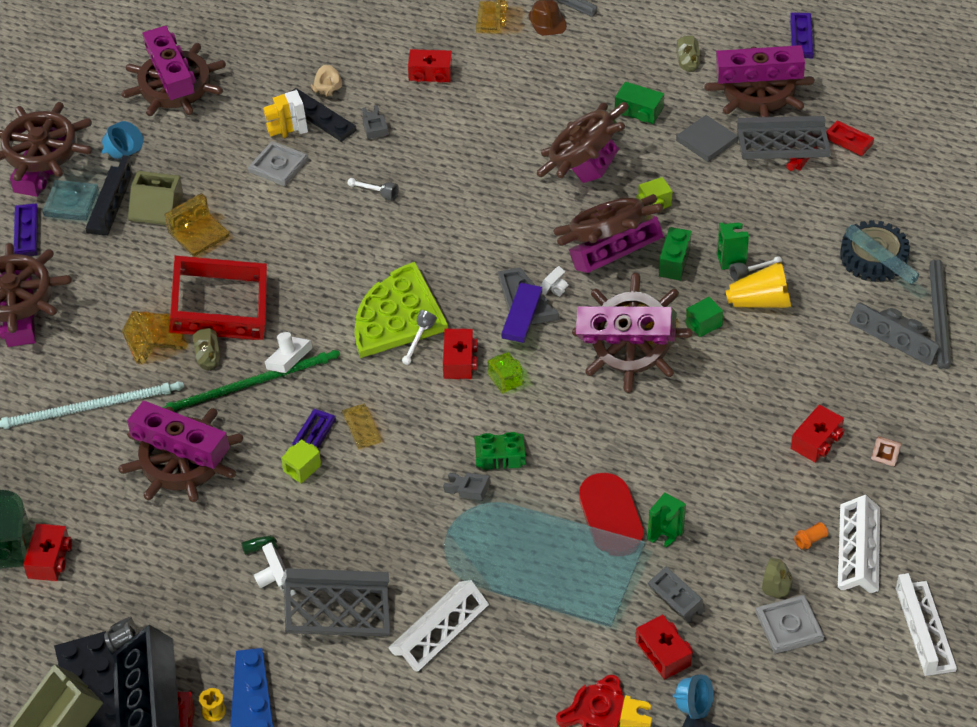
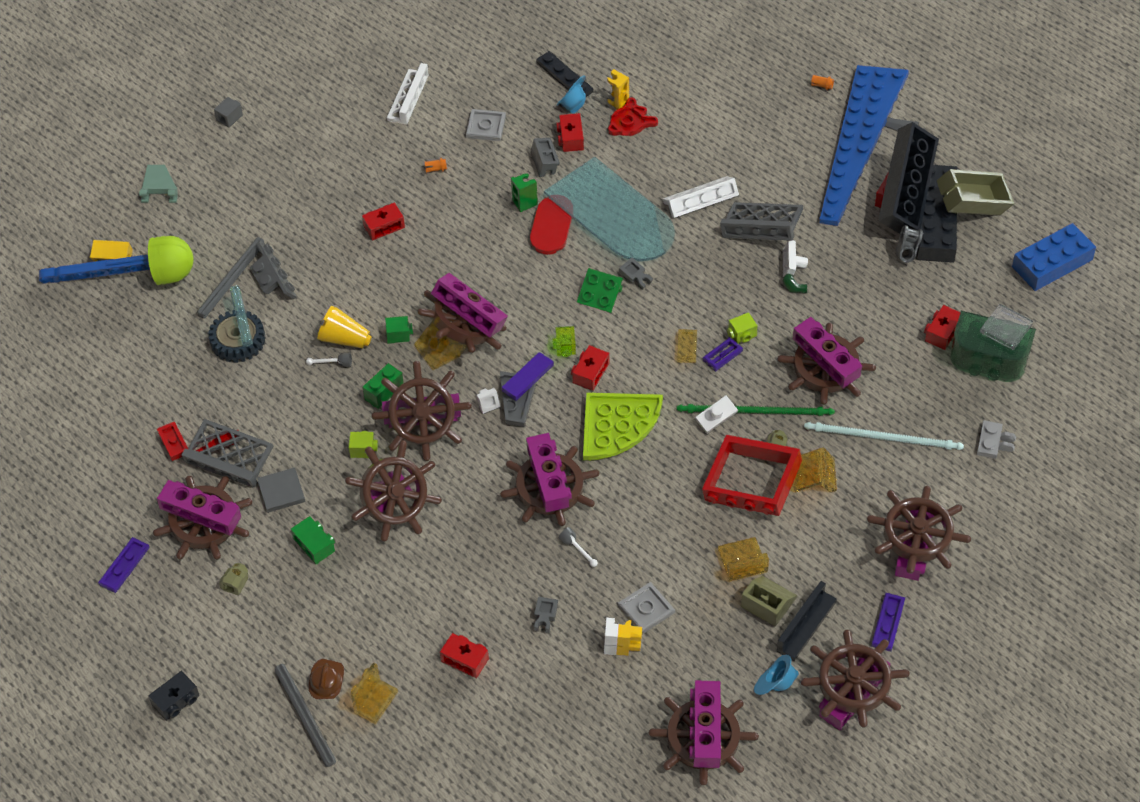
camera: 155 degrees left, 5 degrees up
clear light blue plate [43,180,99,221] -> none
yellow bush [199,688,226,722] -> none
black plate [292,88,356,142] -> none
tan hat [311,65,342,96] -> none
hinge [402,310,437,365] -> none
green hinge [716,222,749,270] -> none
olive rock [762,557,793,599] -> none
white fence [838,495,880,593] -> none
slope [871,436,902,467] -> none
none -> brick [500,433,600,526]

